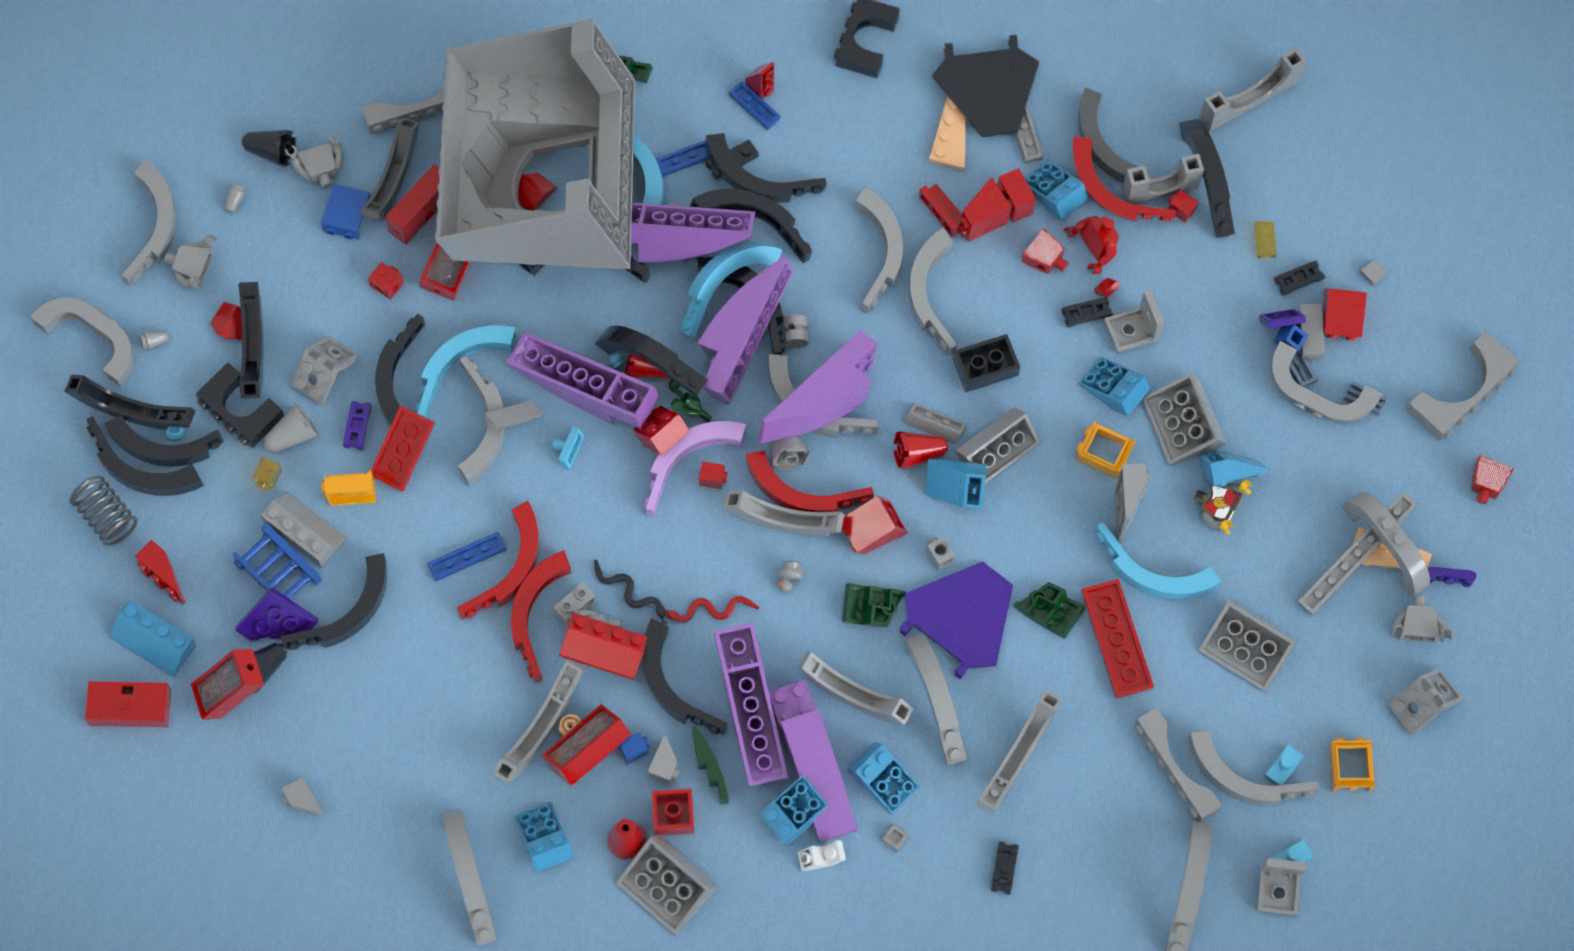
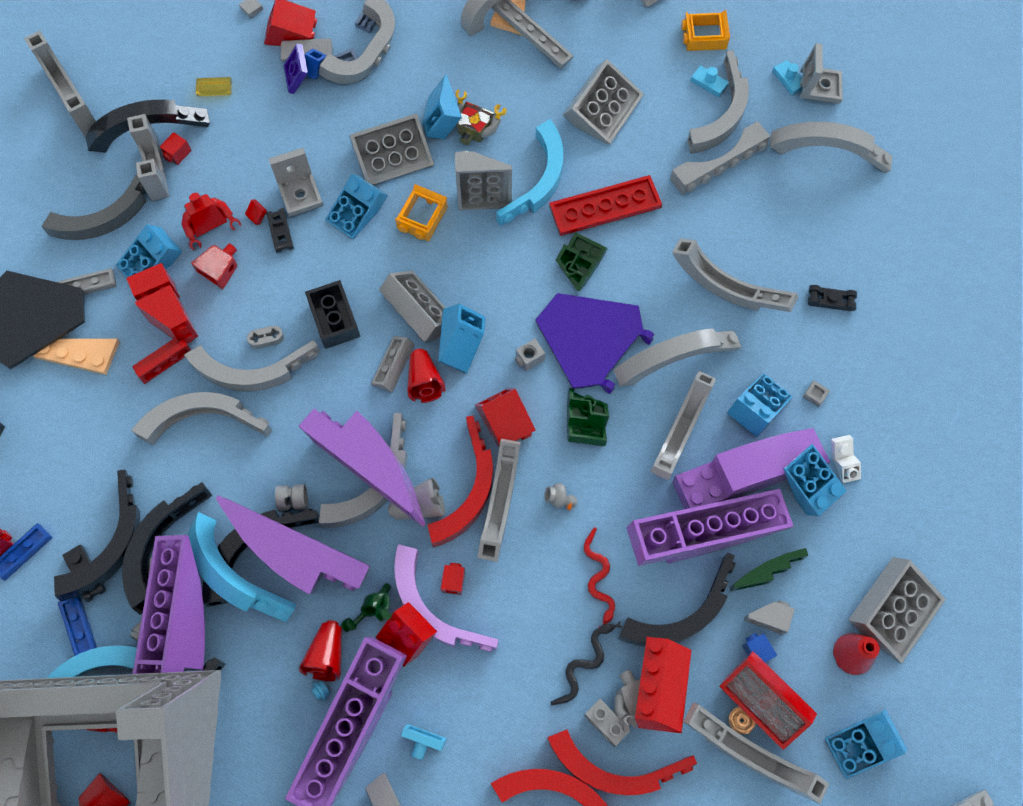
camera: 90 degrees left, 0 degrees up
black arch [595,325,708,396] -> none
red brick [652,788,694,836] -> none
red arch [1073,136,1176,222] -> none
black plate [1274,261,1325,296] -> none
none -> light grey beam [247,326,284,349]

